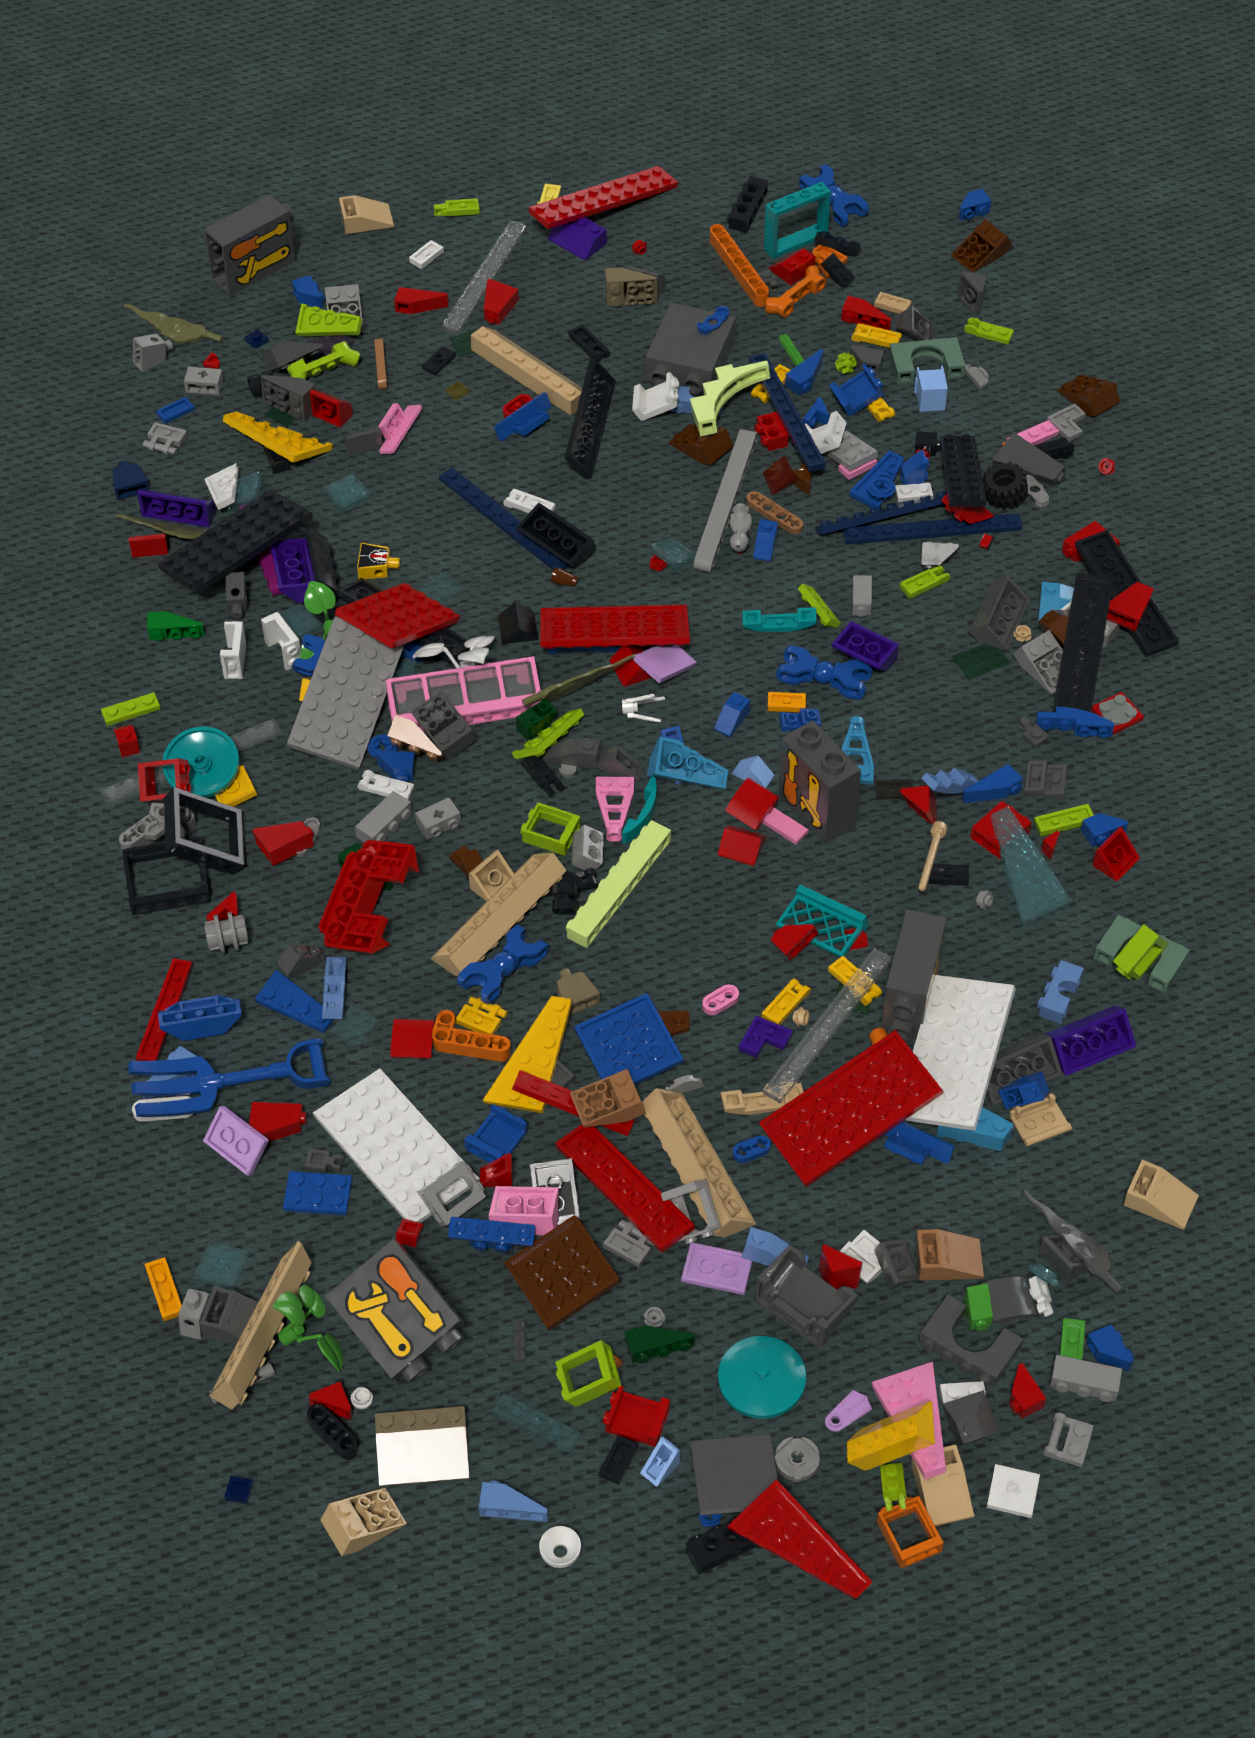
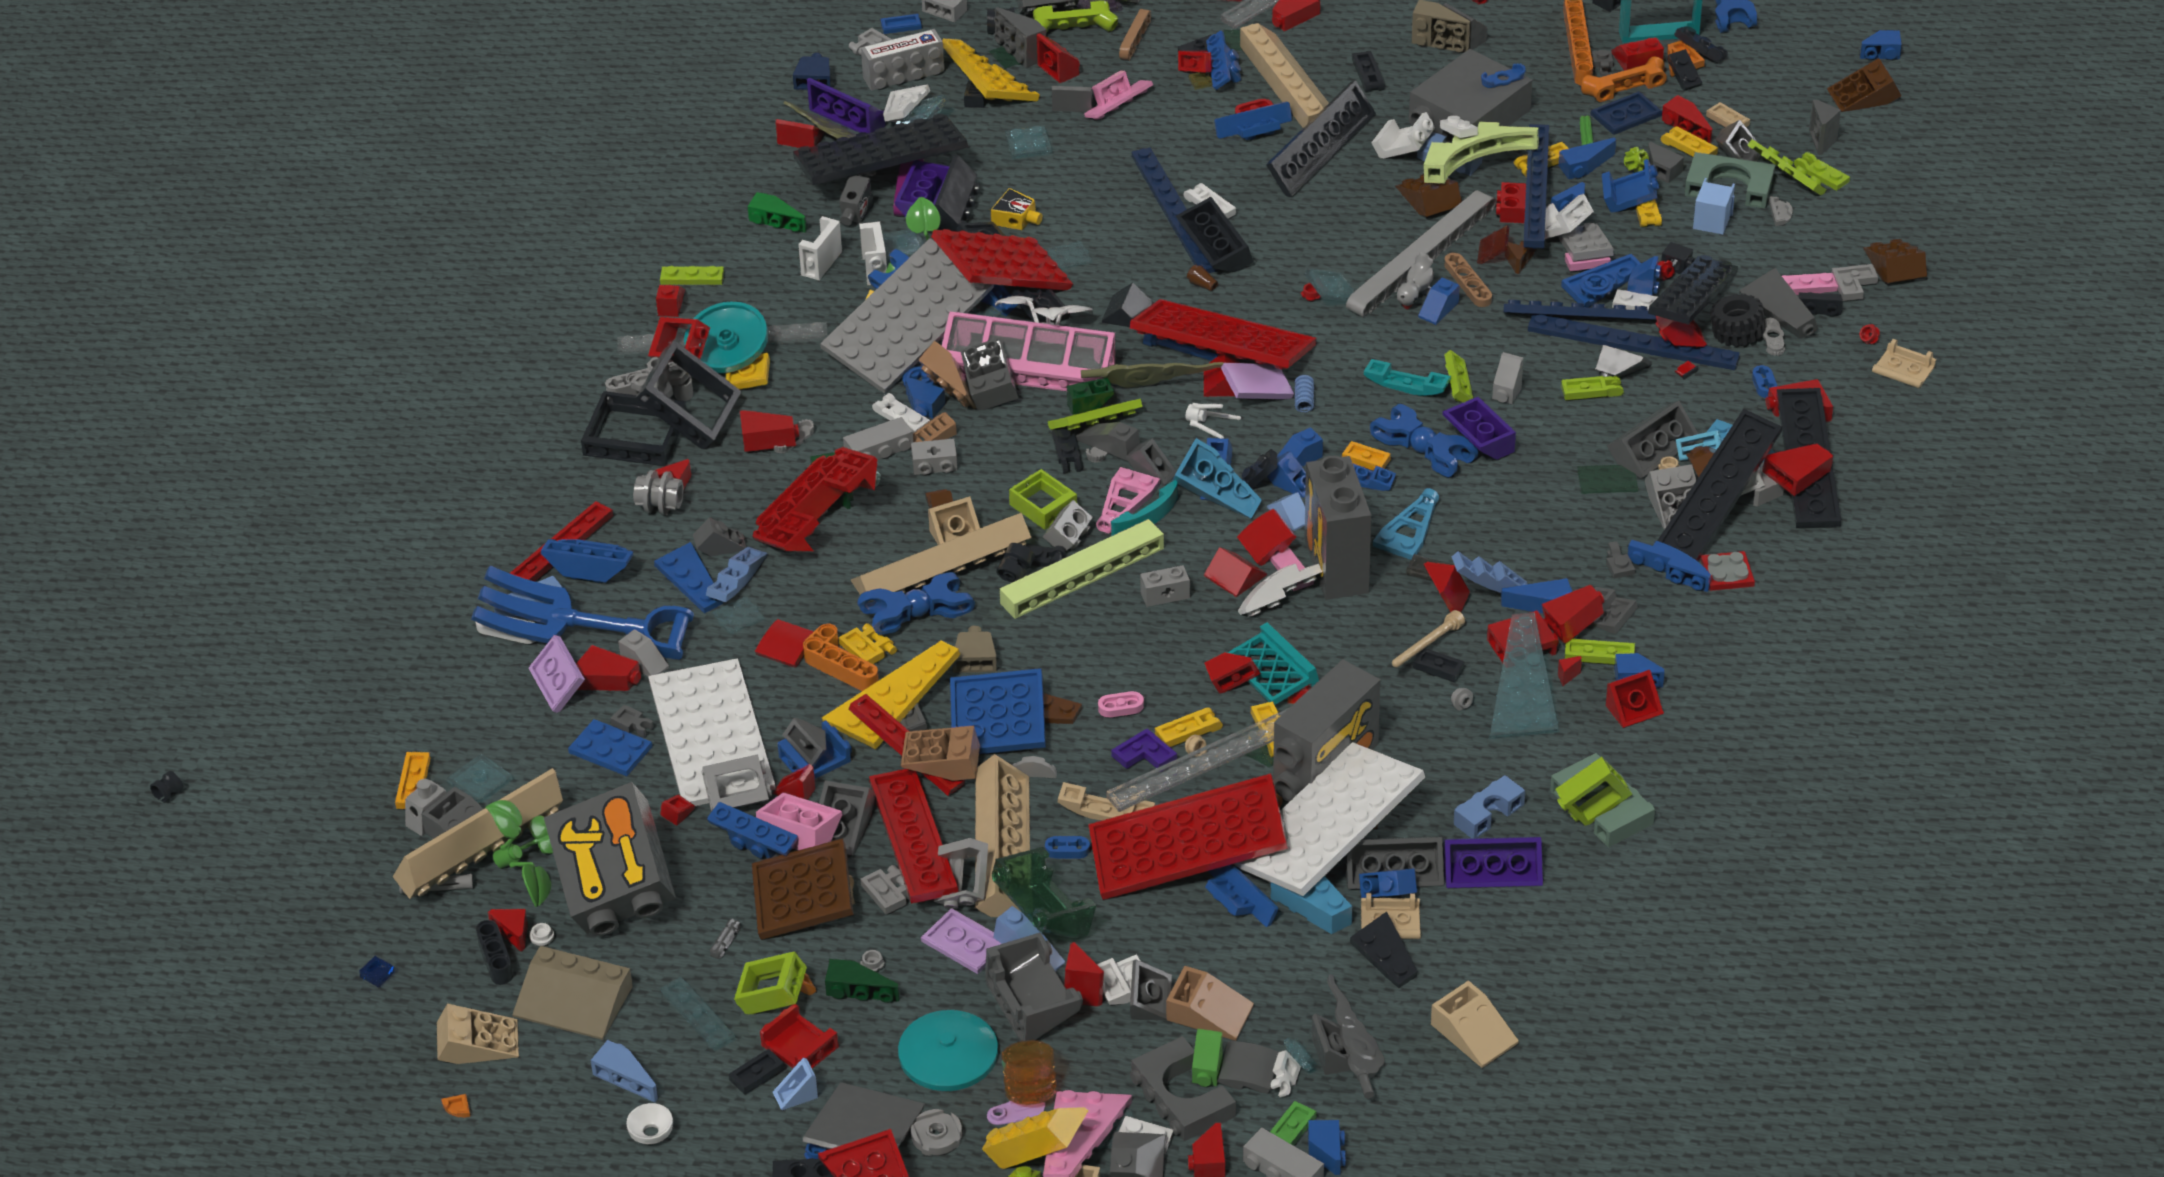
camera: 25 degrees right, 10 degrees down
none -> orange tile [441,1094,470,1118]
none -> light grey slope [618,629,669,676]
none -> dark grey slope [782,718,826,767]
none -> light grey brick [861,29,944,91]
none -> medium nougat slope [913,412,956,442]
none -> clear green windscreen [992,847,1097,940]
none -> clear orange wheel [1001,1040,1057,1105]
none -> light grey brick [1140,565,1190,607]
none -> red slope [1178,50,1211,73]
none -> blue bracket [1206,31,1241,90]
none -> white slope [1238,563,1322,617]
none -> black plate [1242,449,1277,489]
none -> blue slope [1267,451,1306,498]
none -> medium blue piece [1295,375,1314,412]
none -> black wing [1350,911,1417,988]
none -> white plate [1440,116,1478,138]
none -> red slope [1542,584,1604,643]
none -> dark blue tile [1590,91,1662,135]
none -> medium azure tile [1676,430,1721,461]
none -> lime wing [1747,139,1827,195]
none -> blue beam [1752,365,1777,398]
none -> tan piece [1872,339,1936,389]

